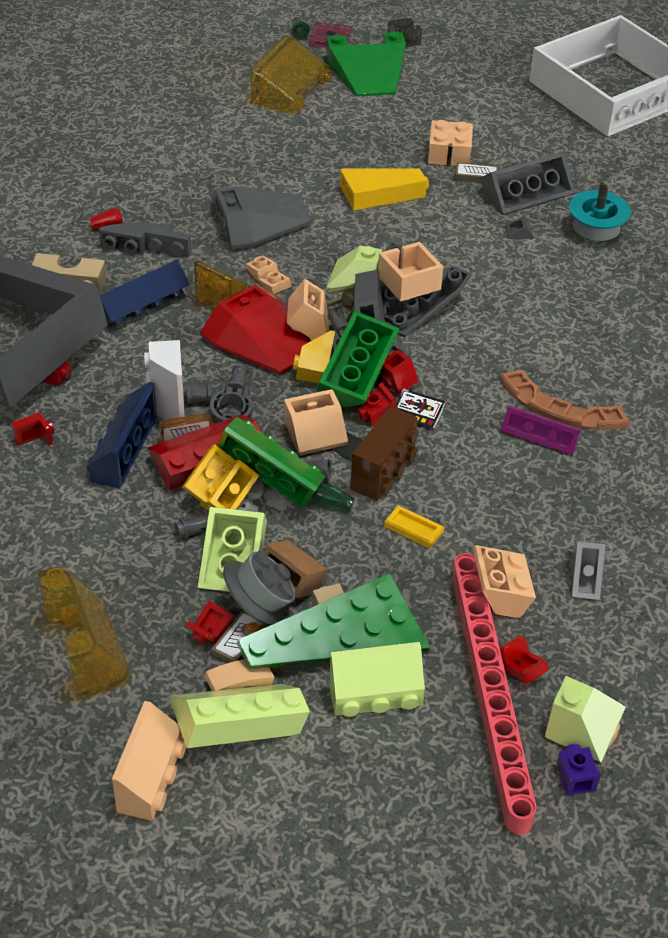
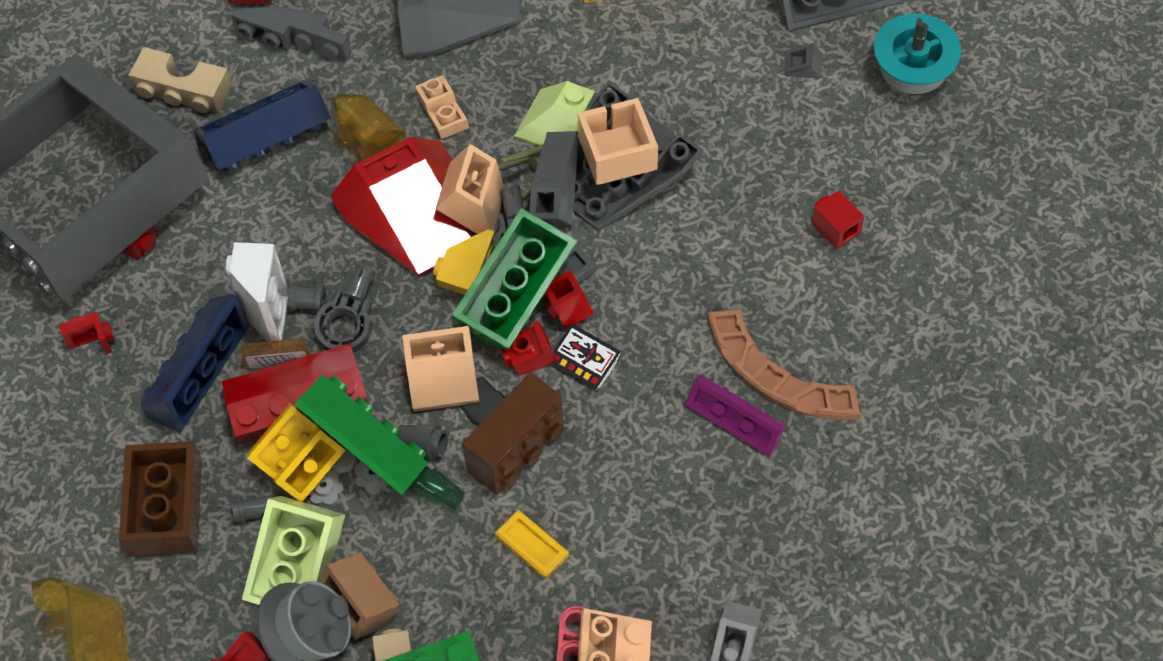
camera: 15 degrees right, 15 degrees up
none -> reddish brown brick [119,441,202,556]
none -> red brick [812,190,864,249]

